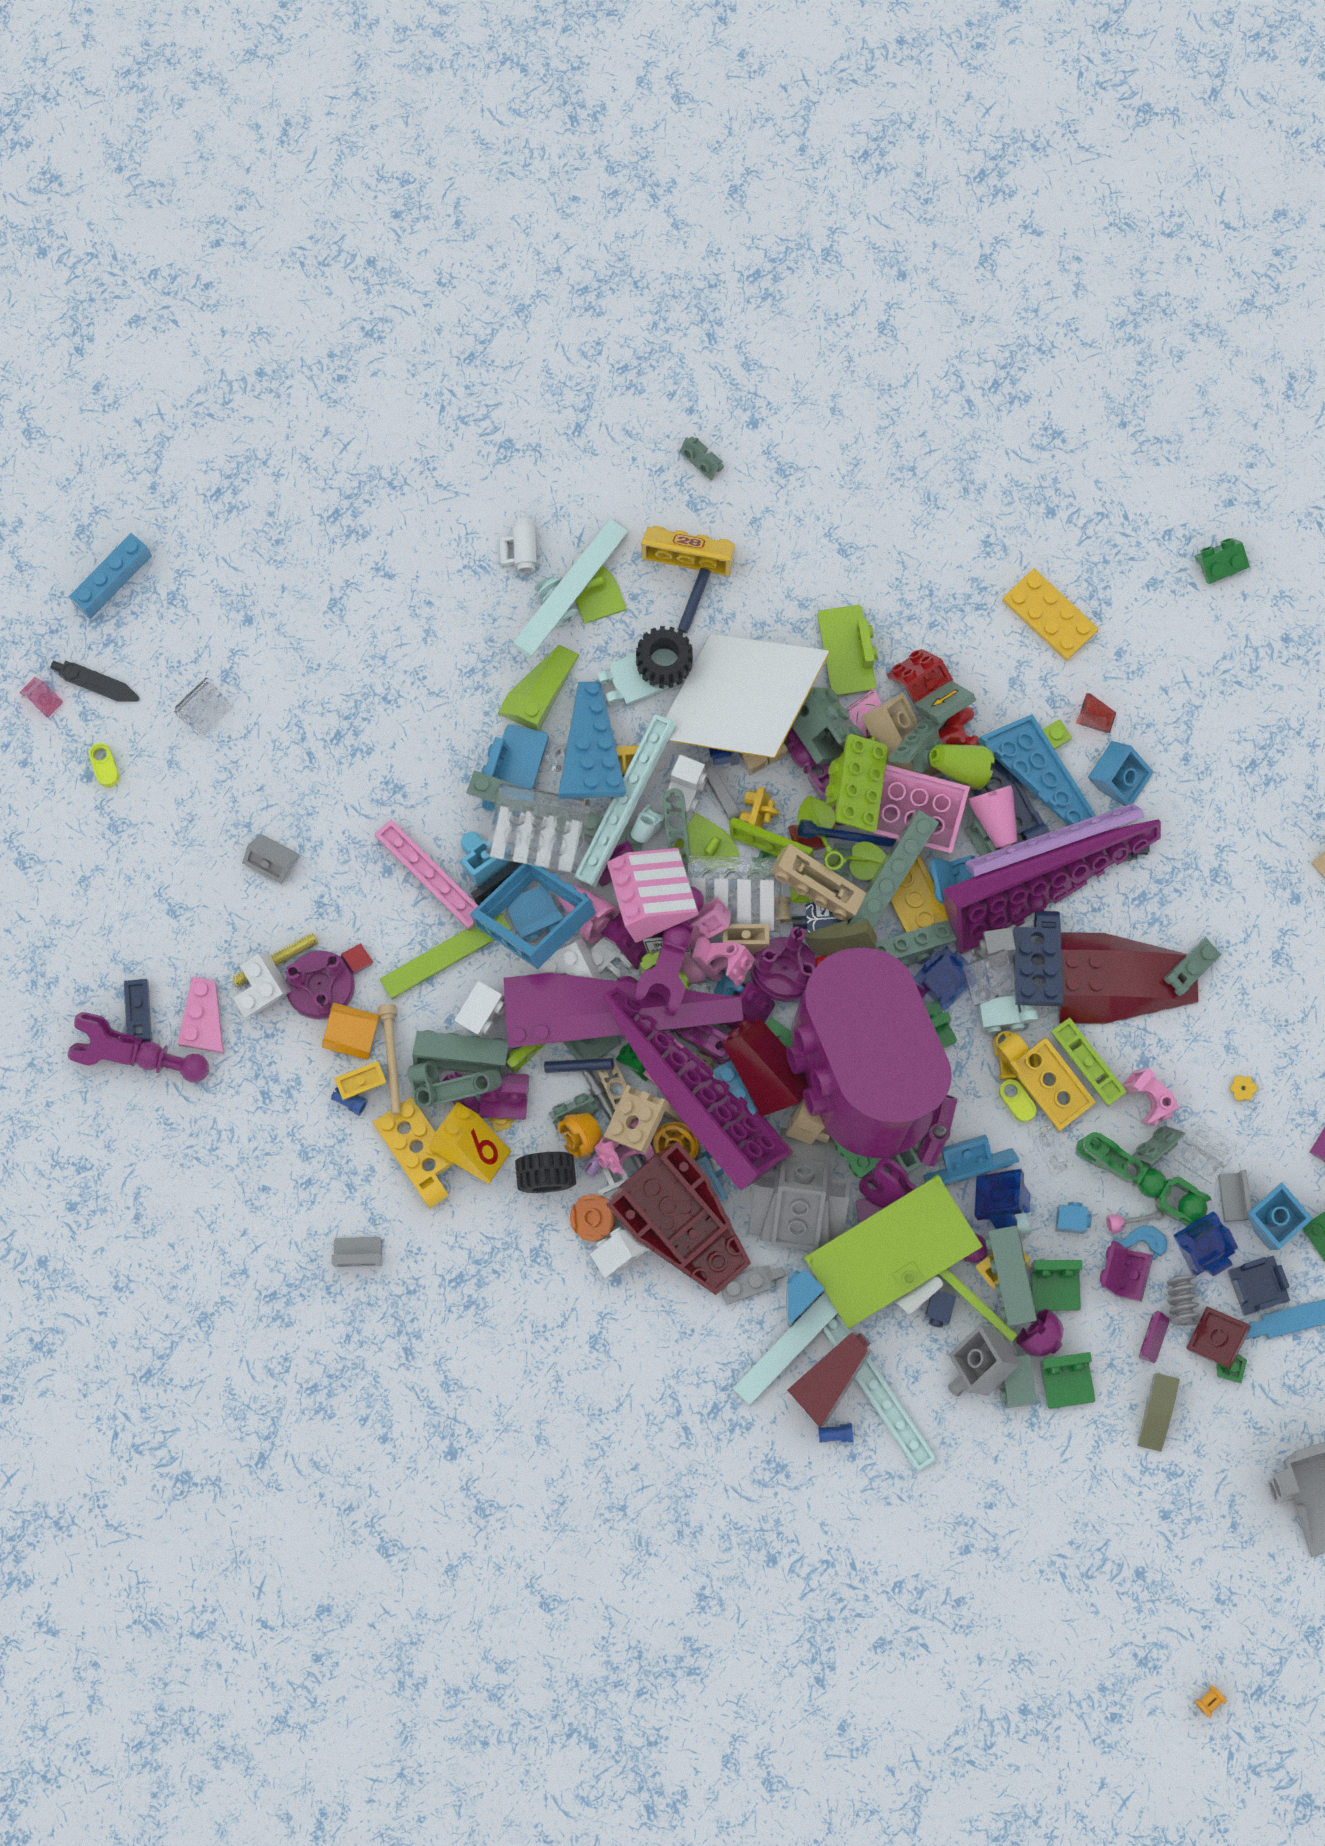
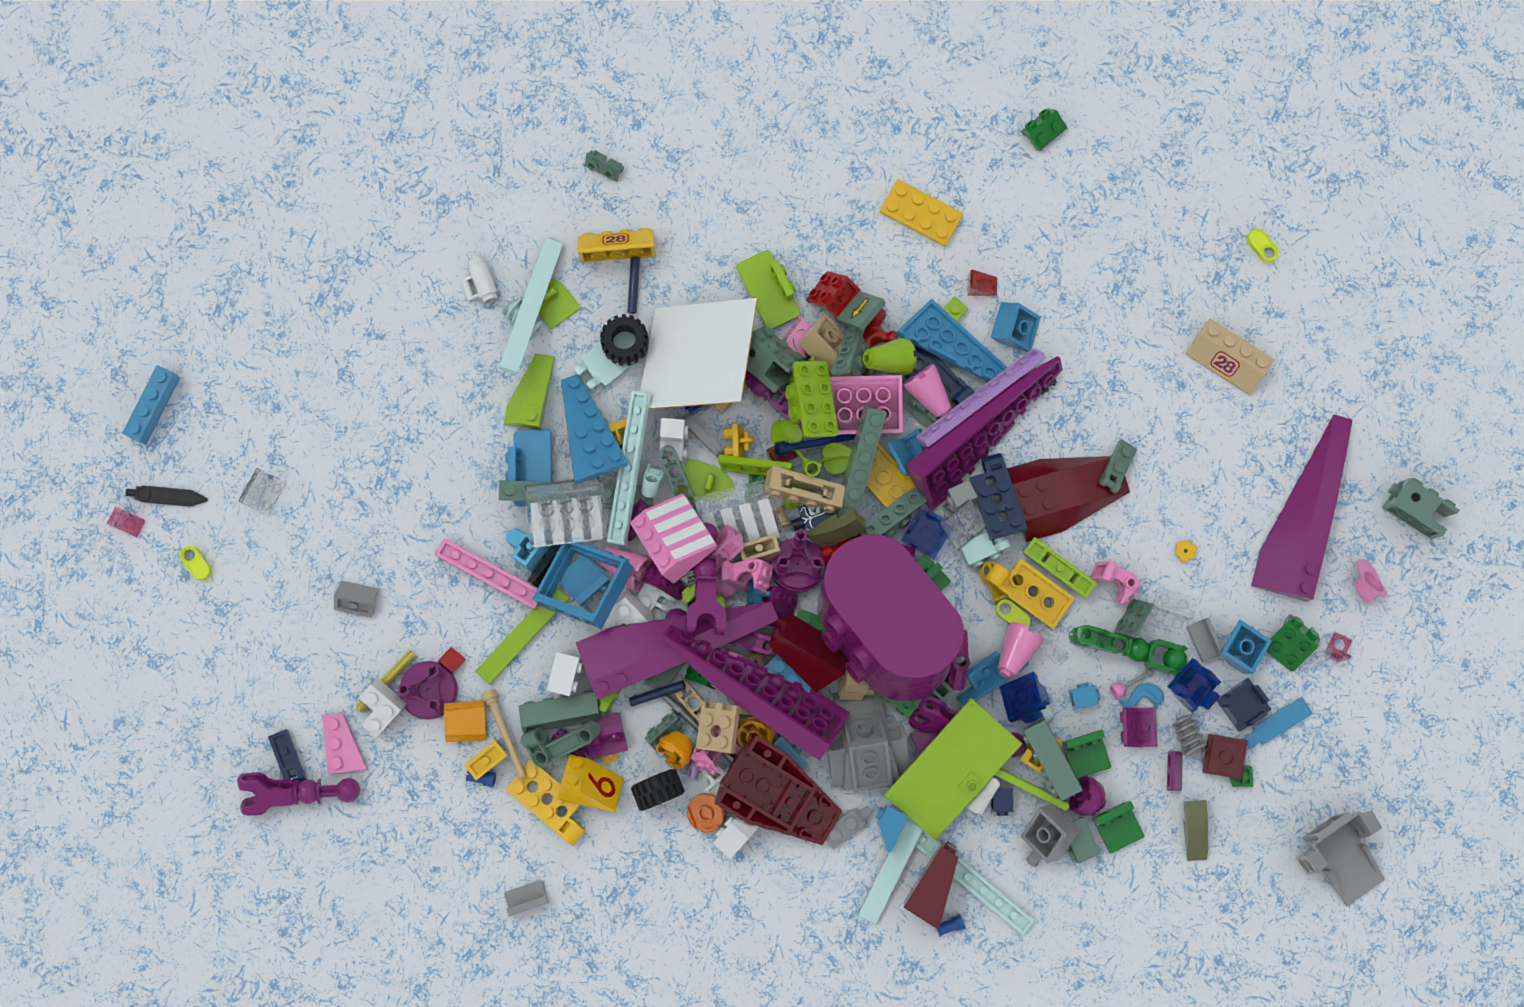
camera: 20 degrees left, 5 degrees up
none -> bright pink cone [997,622,1044,679]

